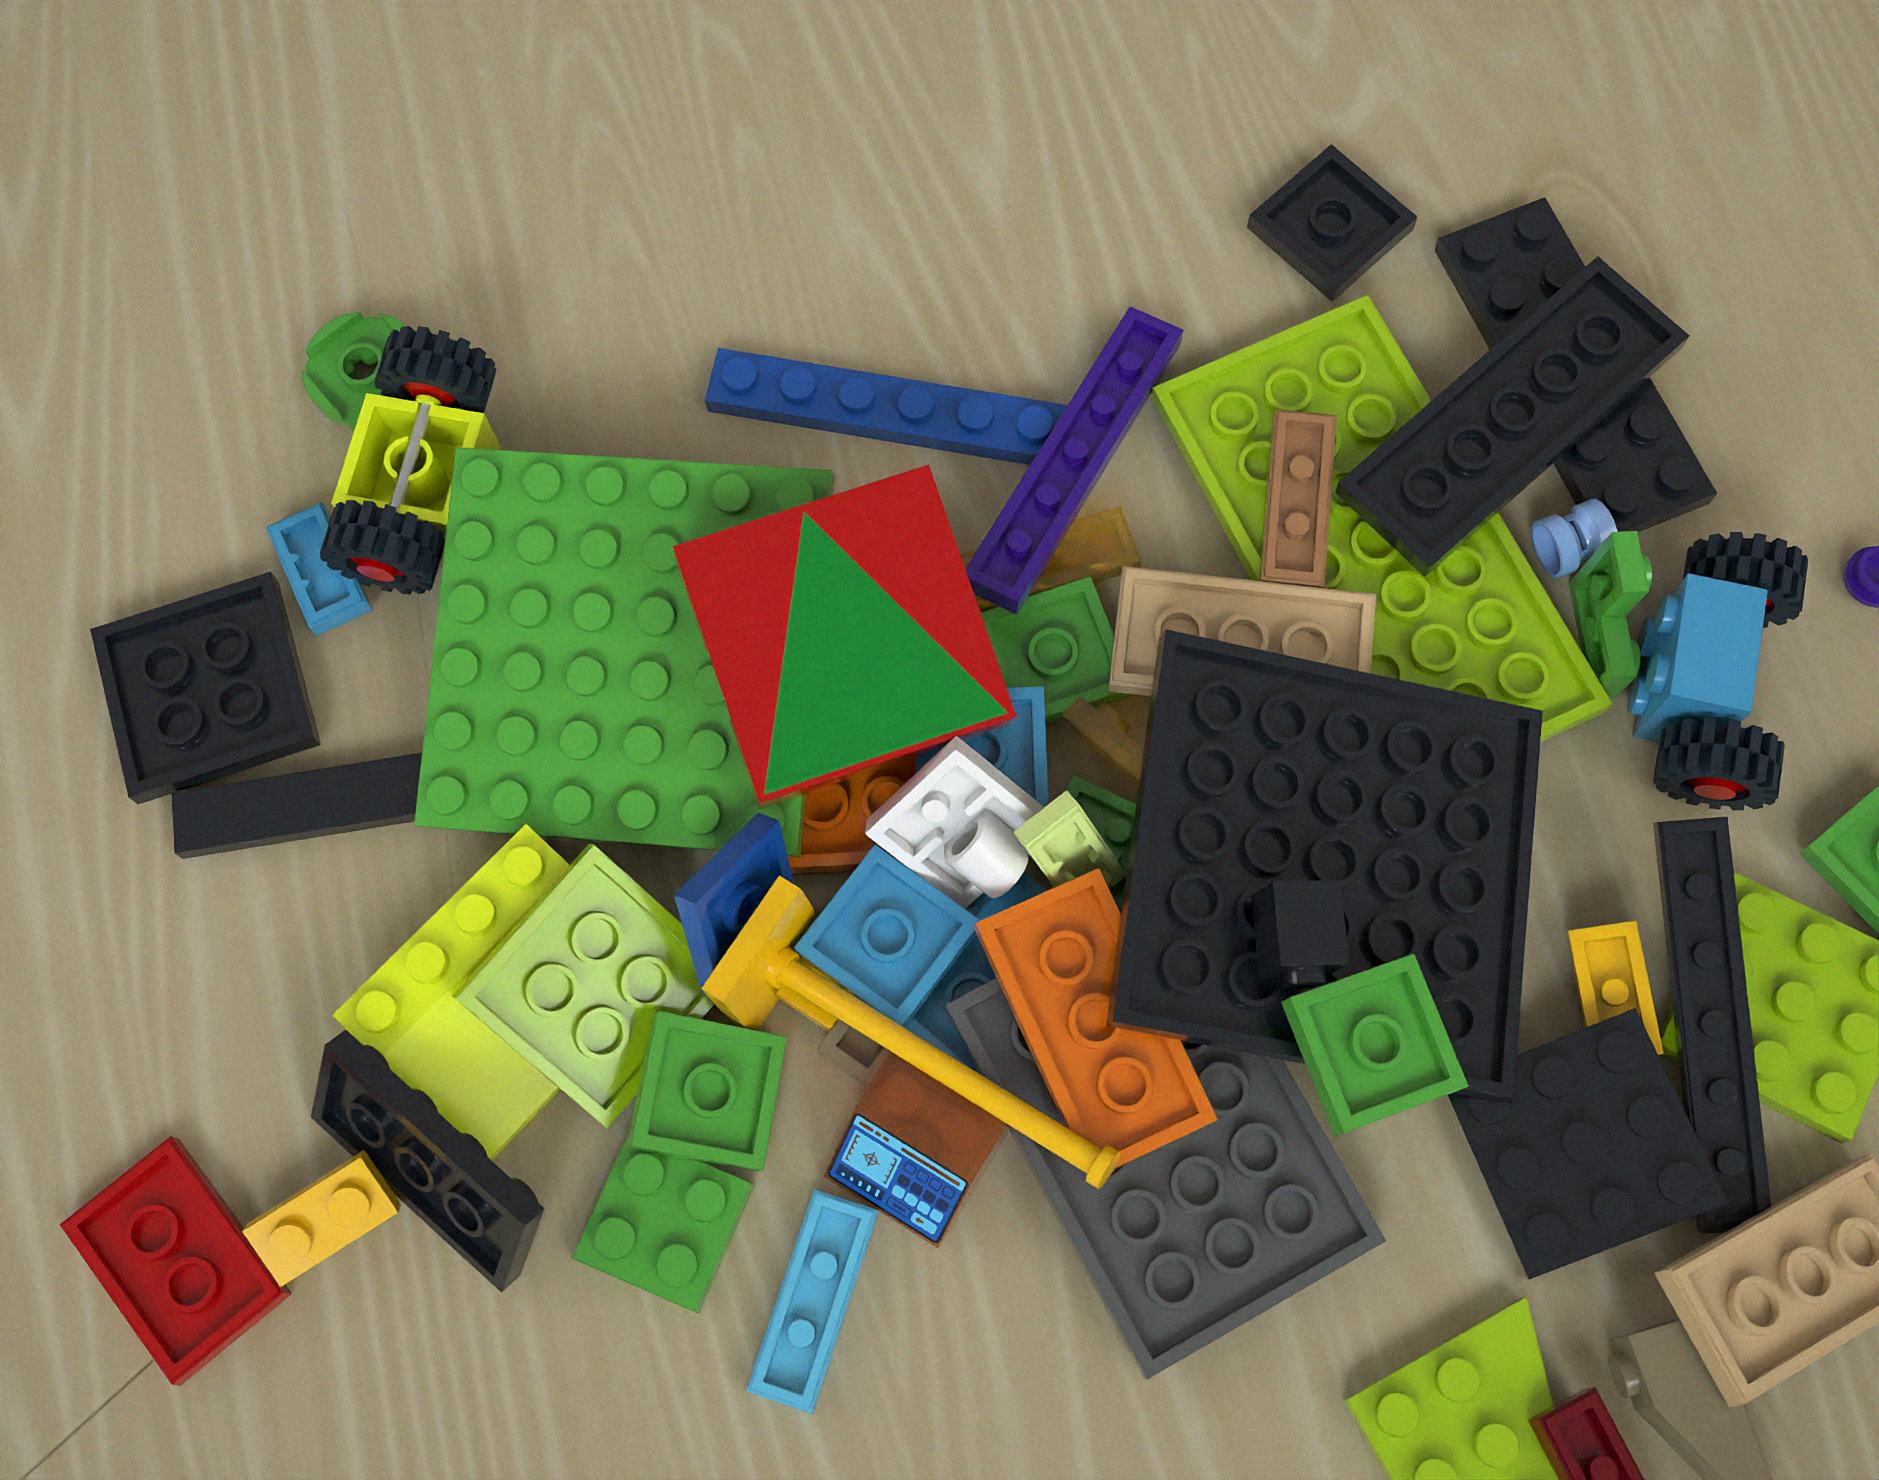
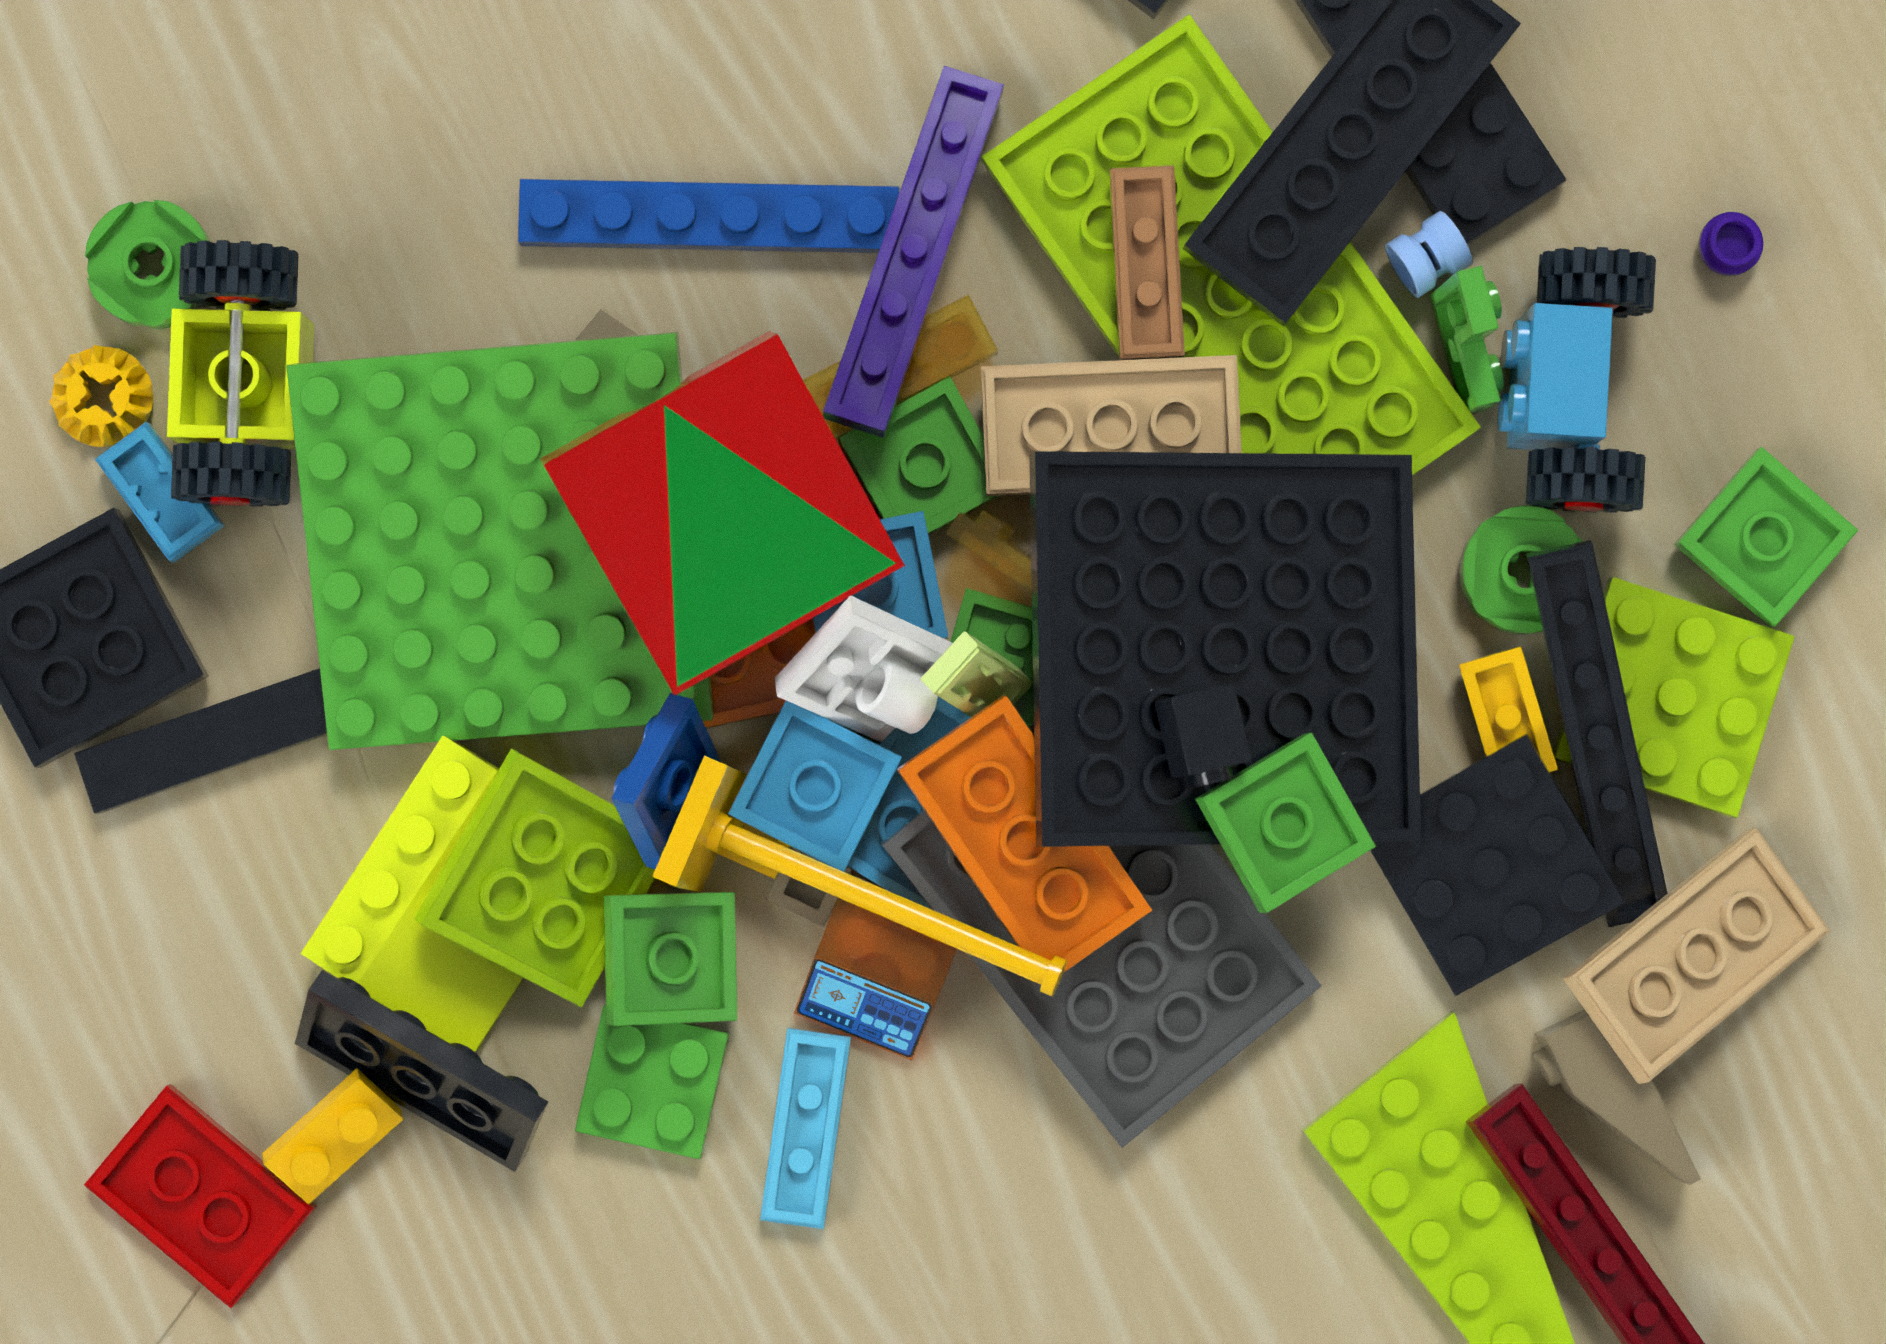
camera: 15 degrees left, 15 degrees up
none -> yellow gear [49,345,154,447]
none -> bright green plate [1459,506,1582,635]

